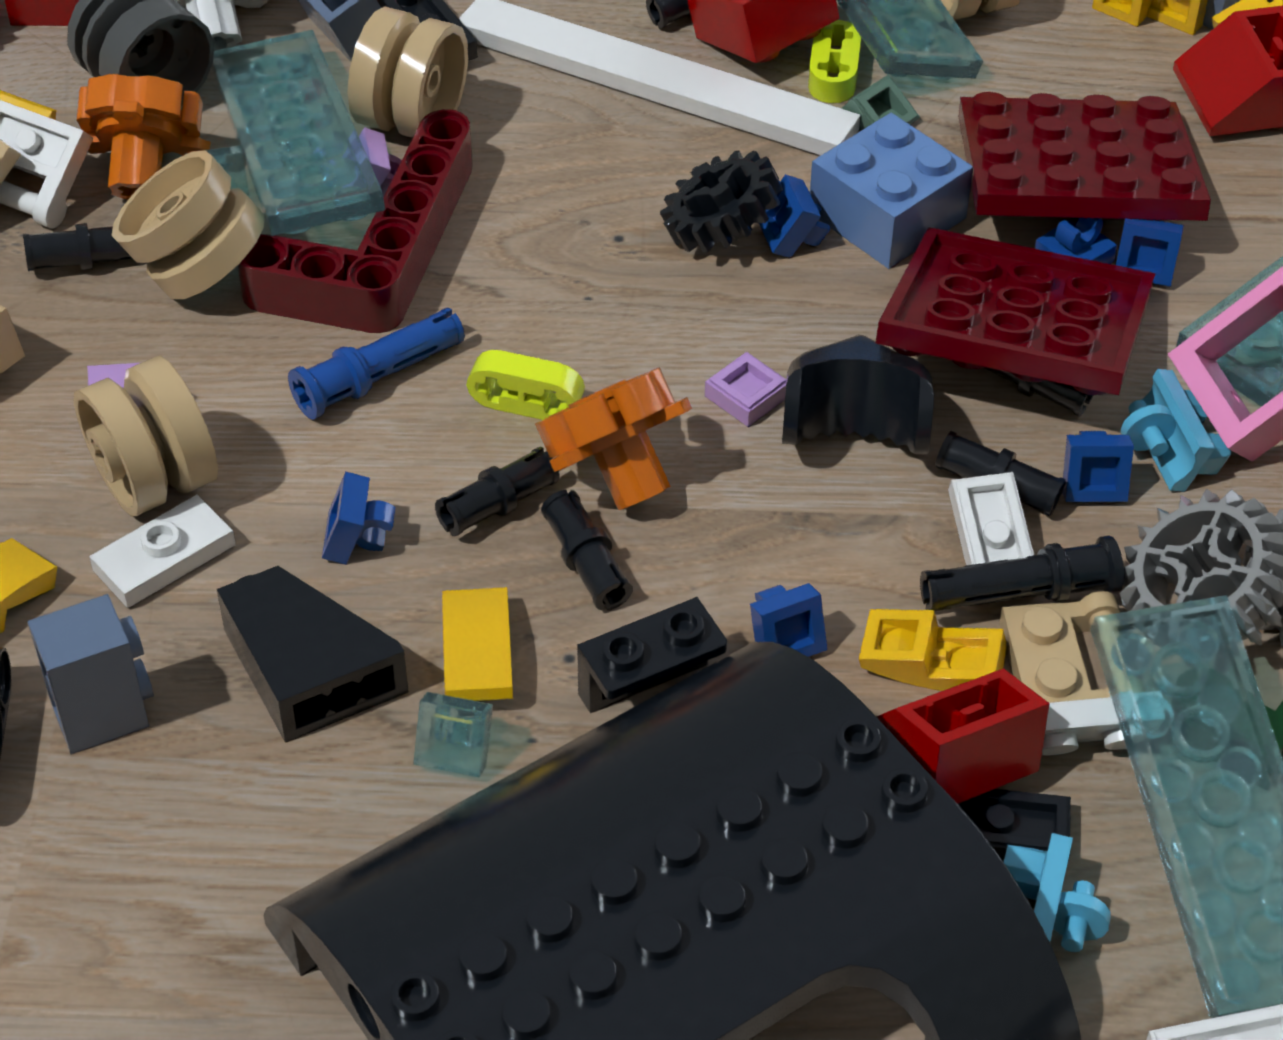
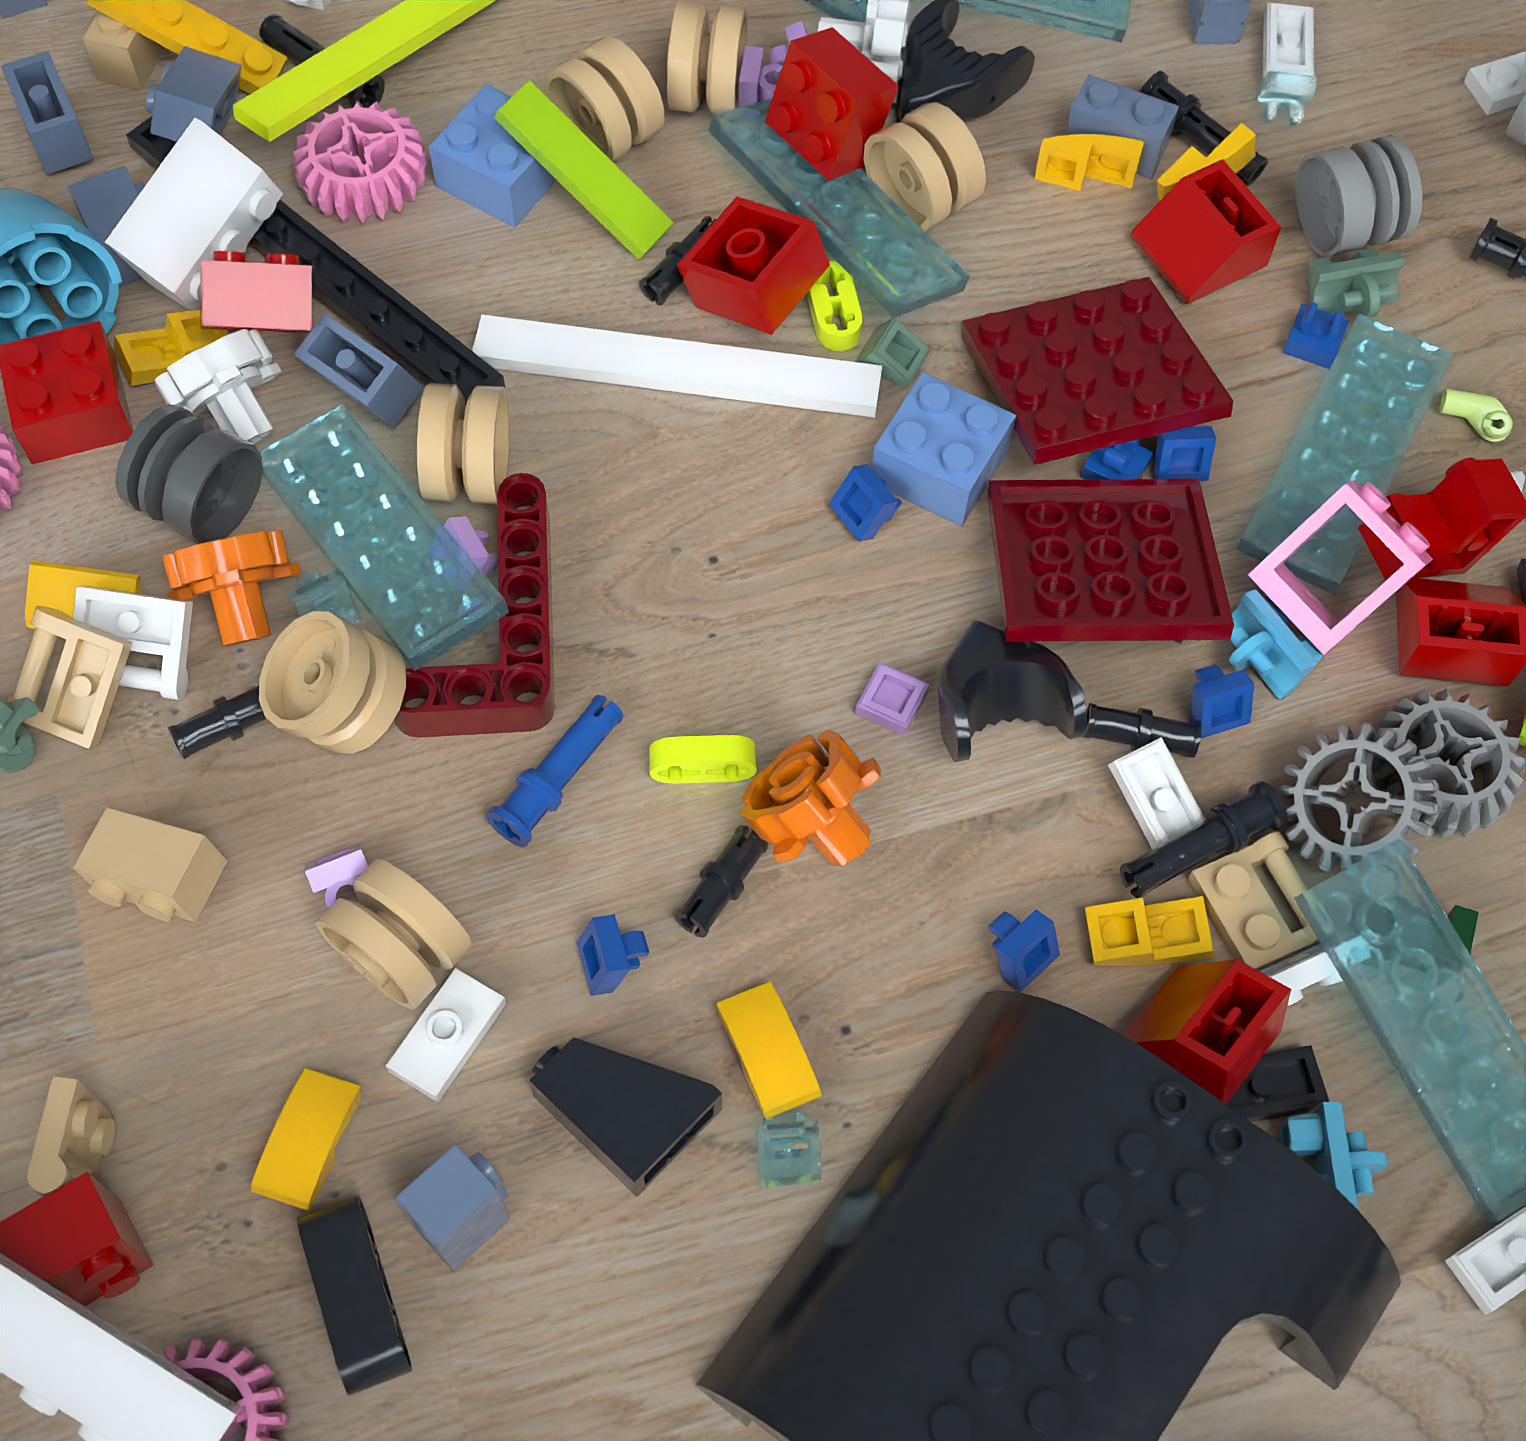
camera: 20 degrees left, 15 degrees up
black pin [541,489,633,610] -> none
black bracket [577,597,727,713] -> none
black gear [660,150,783,253] -> none

